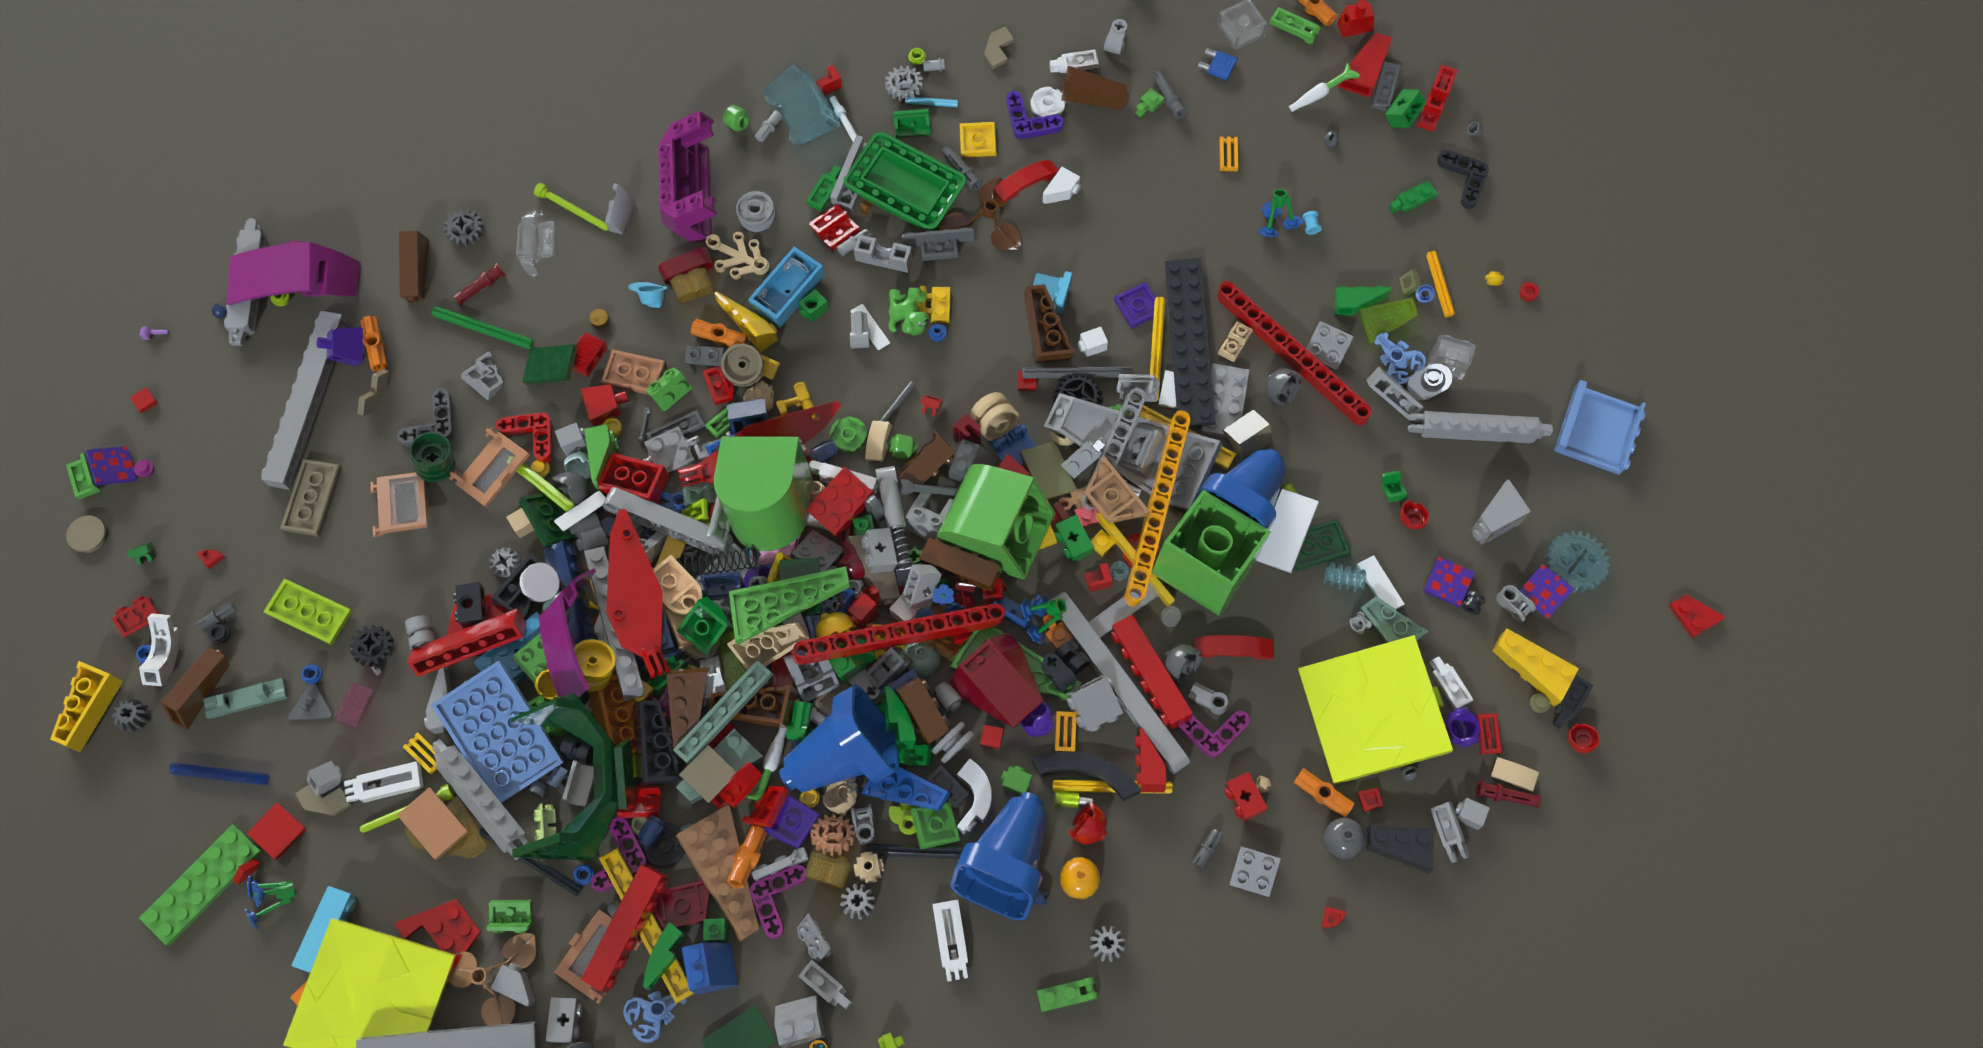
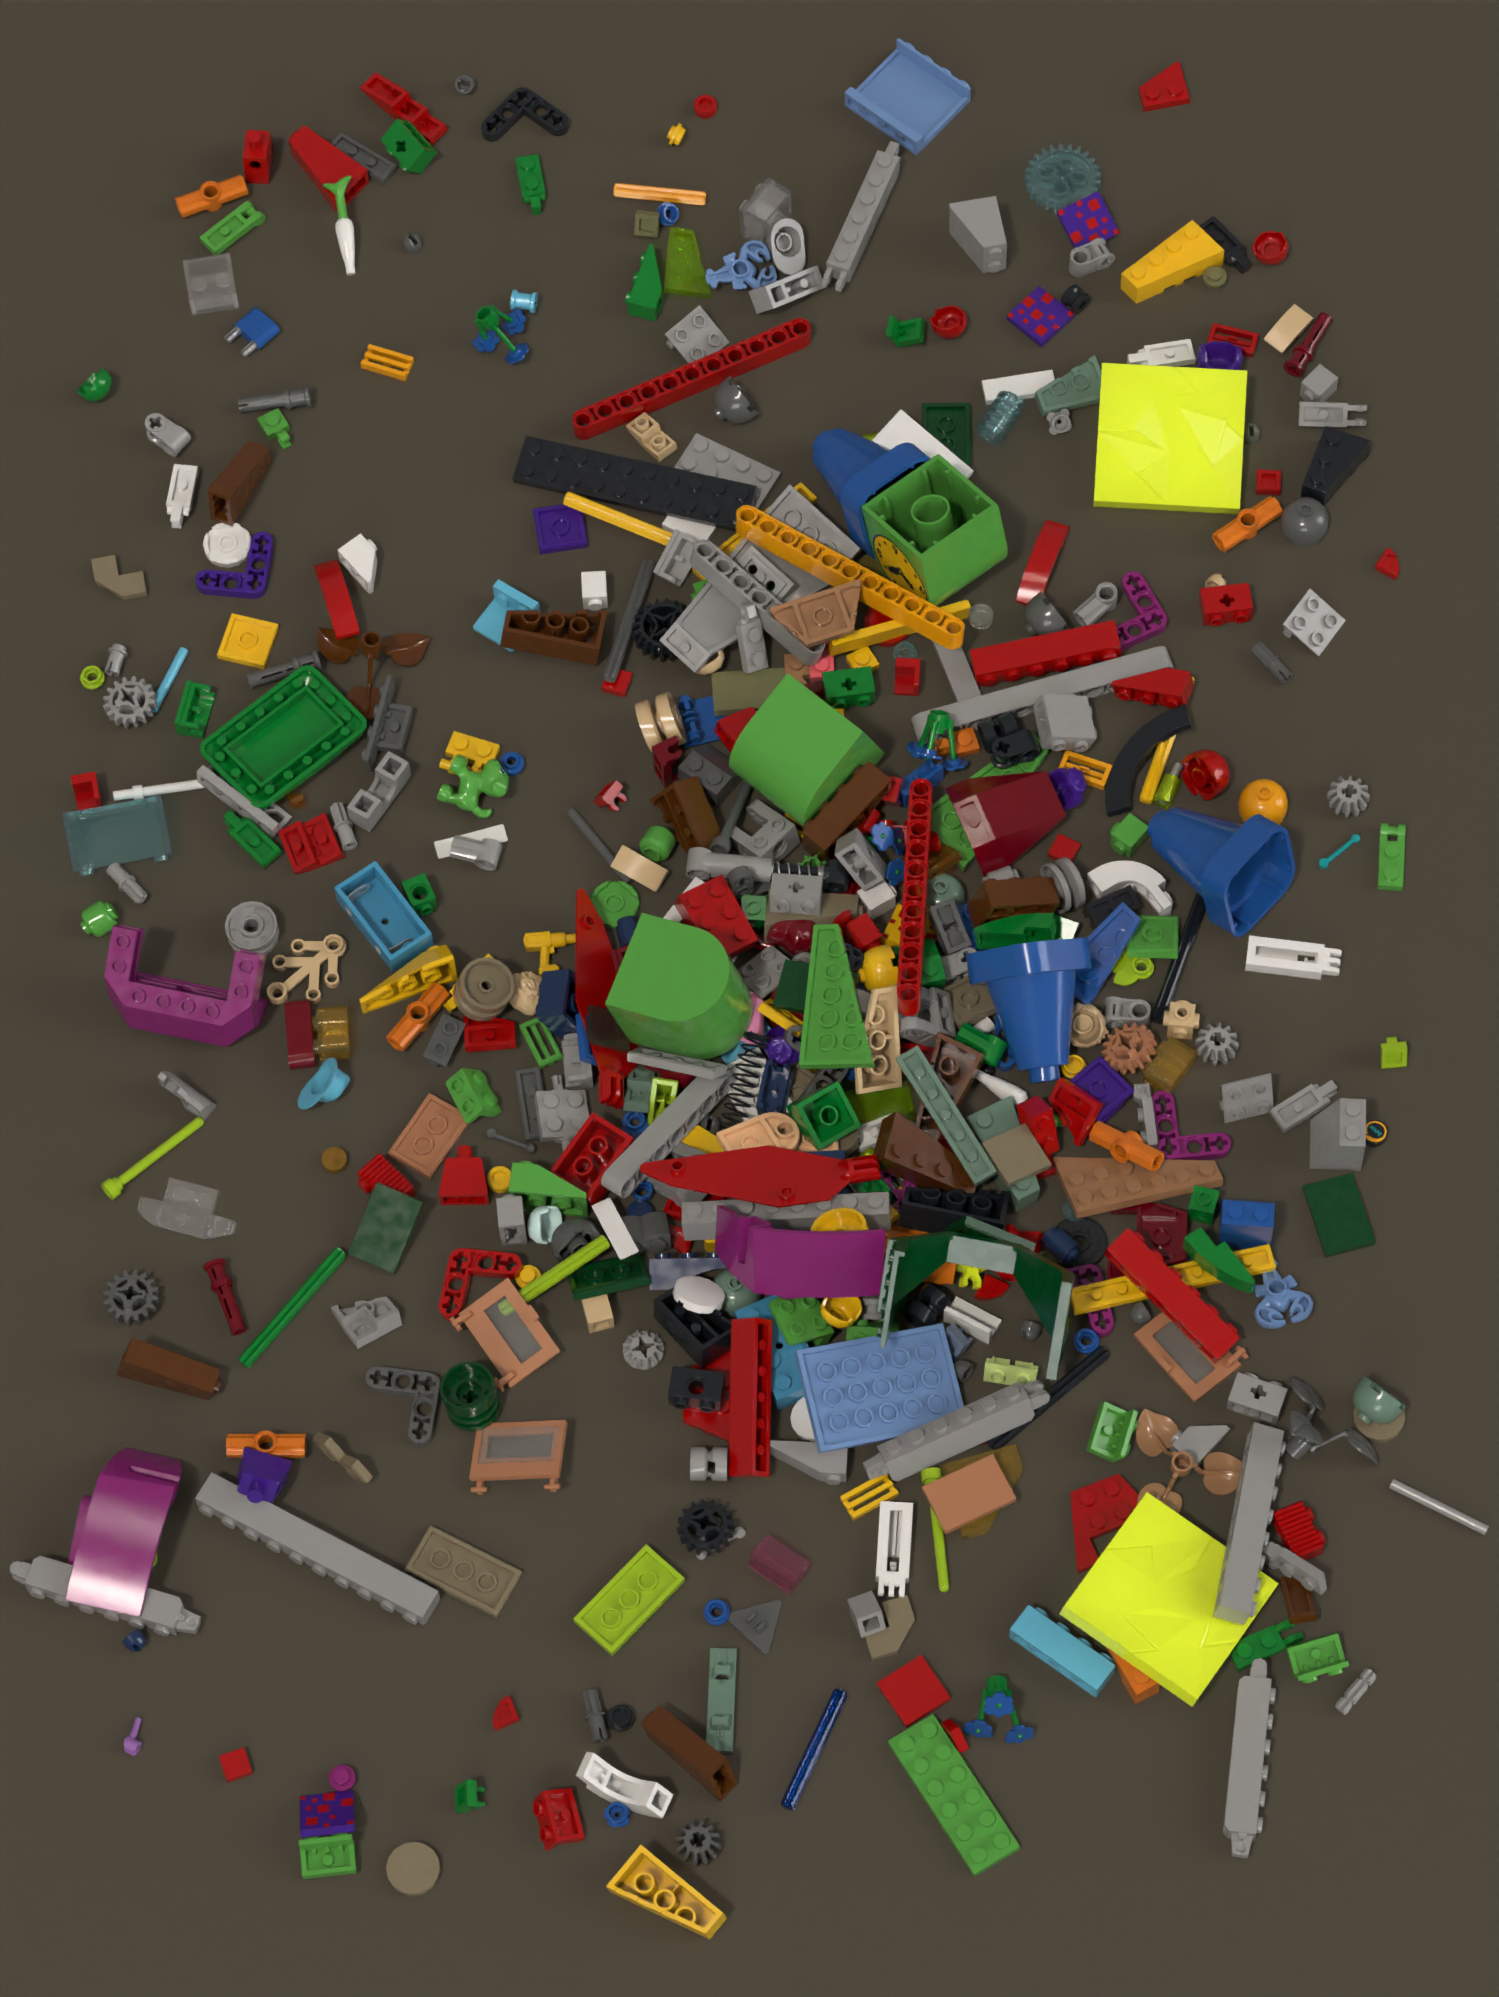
camera: 70 degrees left, 5 degrees down
slope [1222,410,1273,461] -> none
none -> teal hinge [1319,834,1361,869]

